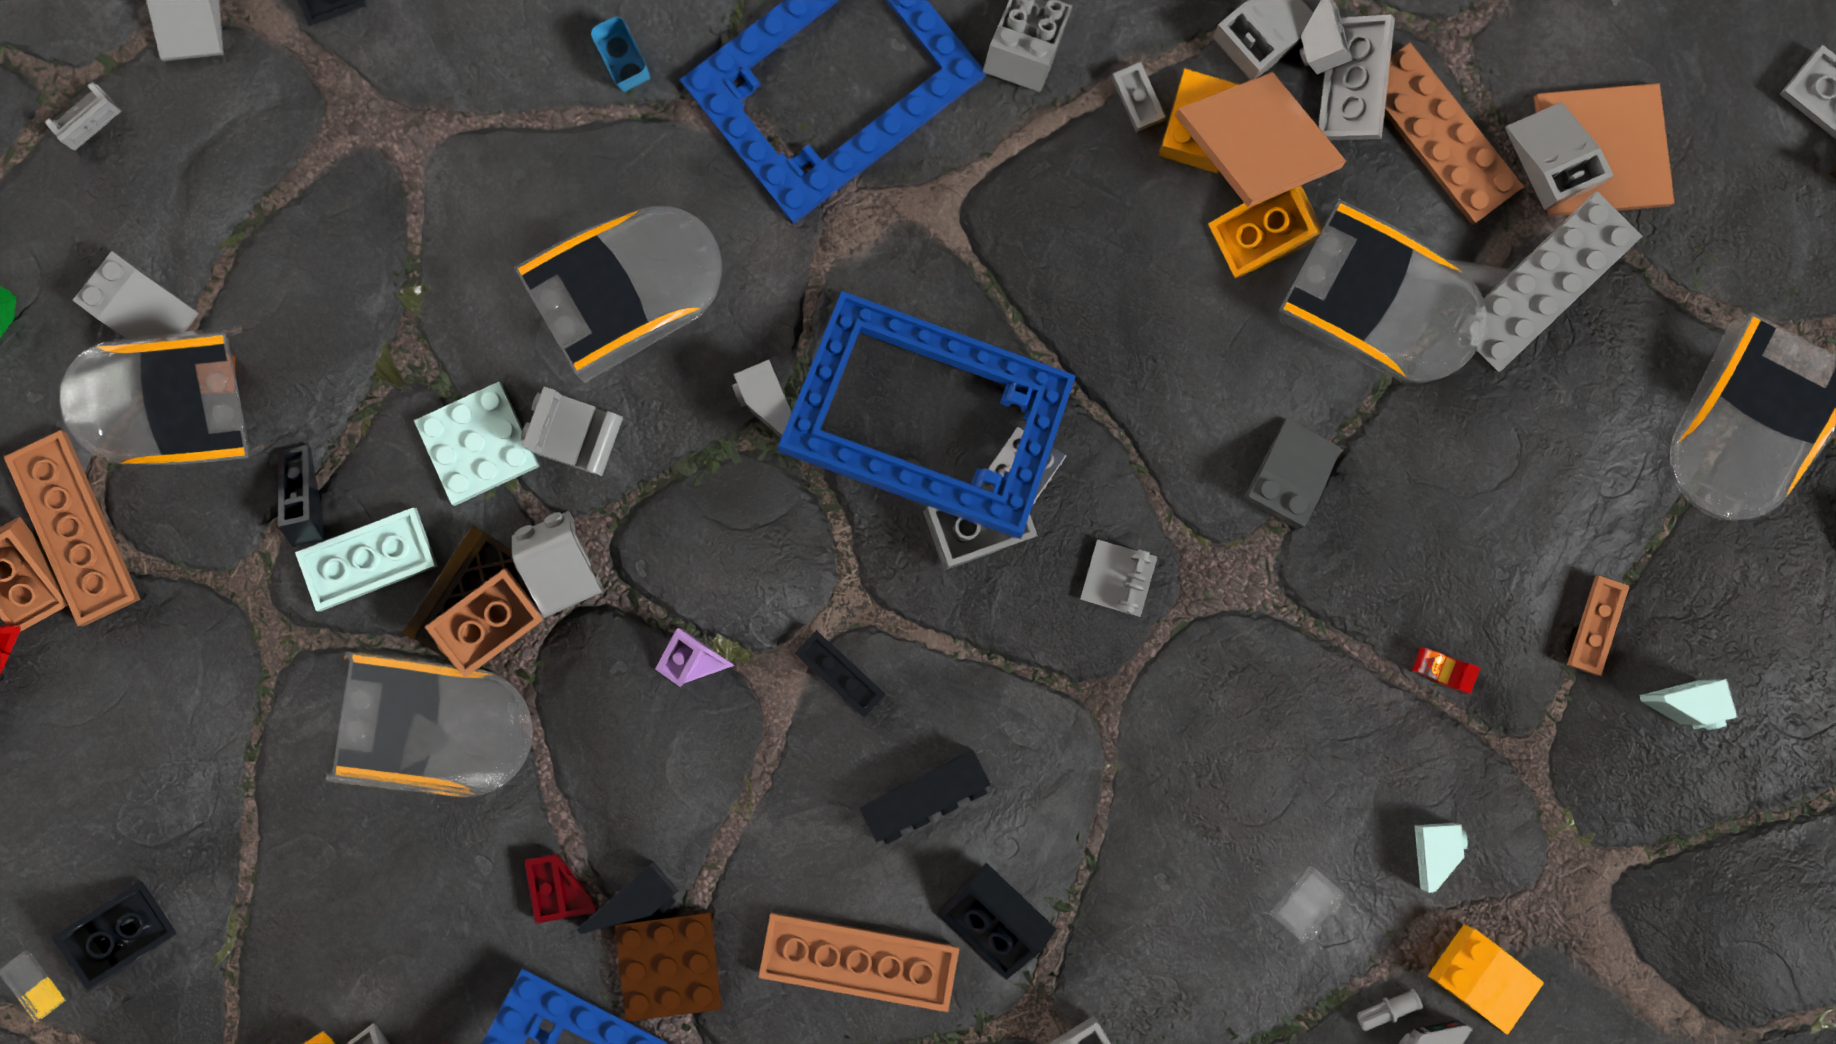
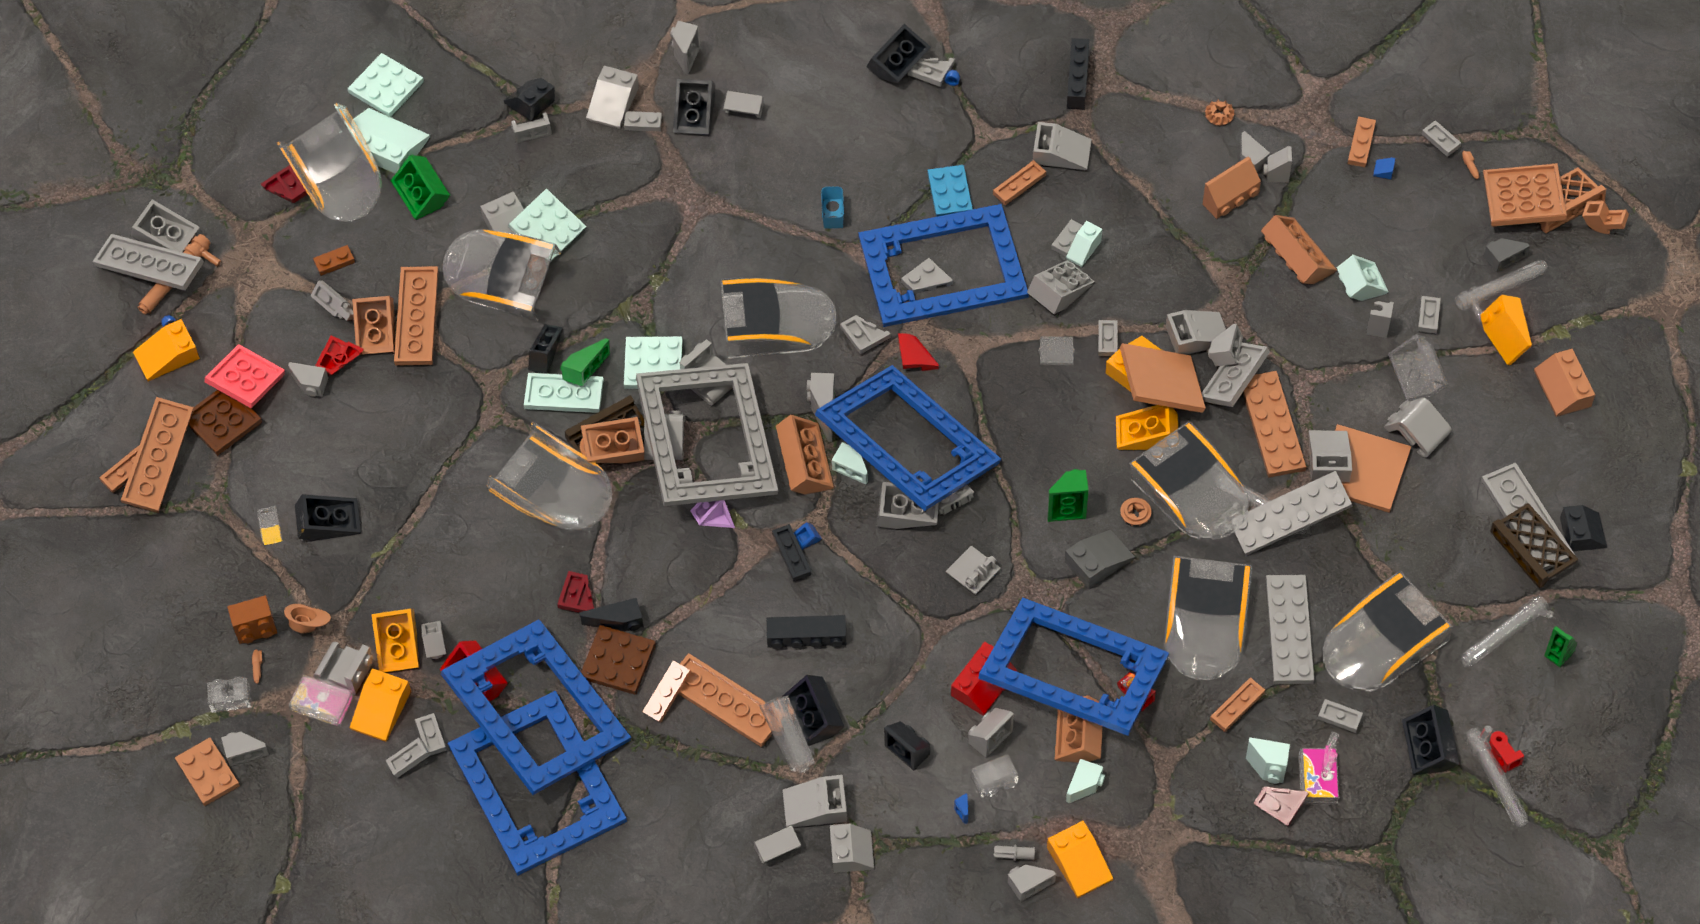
camera: 25 degrees right, 25 degrees down
none -> black slope [504,78,555,121]
none -> light aqua plate [508,189,586,264]
none -> green slope [561,338,610,386]
none -> light grey plate [624,111,662,132]
none -> light grey plate [636,363,778,506]
none -> plate [643,660,692,723]
none -> clear slope [759,696,815,773]
none -> nougat slope [776,415,834,495]
none -> blue slope [794,522,822,549]
none -> light aqua slope [832,442,868,484]
none -> light grey wing [840,315,891,354]
none -> black slope [884,721,930,770]
none -> red slope [898,333,939,371]
none -> light grey wing [901,258,953,294]
none -> red slope [951,641,1017,716]
none -> blue slope [954,793,968,824]
none -> light grey slope [968,708,1014,758]
none -> blue plate [978,597,1169,736]
none -> clear piece [1038,336,1075,365]
none -> green slope [1047,469,1088,522]
none -> nougat slope [1055,695,1102,763]
none -> nougat gear [1120,498,1151,526]
none -> clear windscreen [1164,556,1252,680]
none -> wing [1253,786,1310,826]
none -> light grey plate [1266,575,1314,684]
none -> piece [1298,748,1339,804]
none -> light grey plate [1318,699,1363,733]
none -> clear slope [1322,731,1340,779]
none -> light grey piece [1384,398,1452,457]

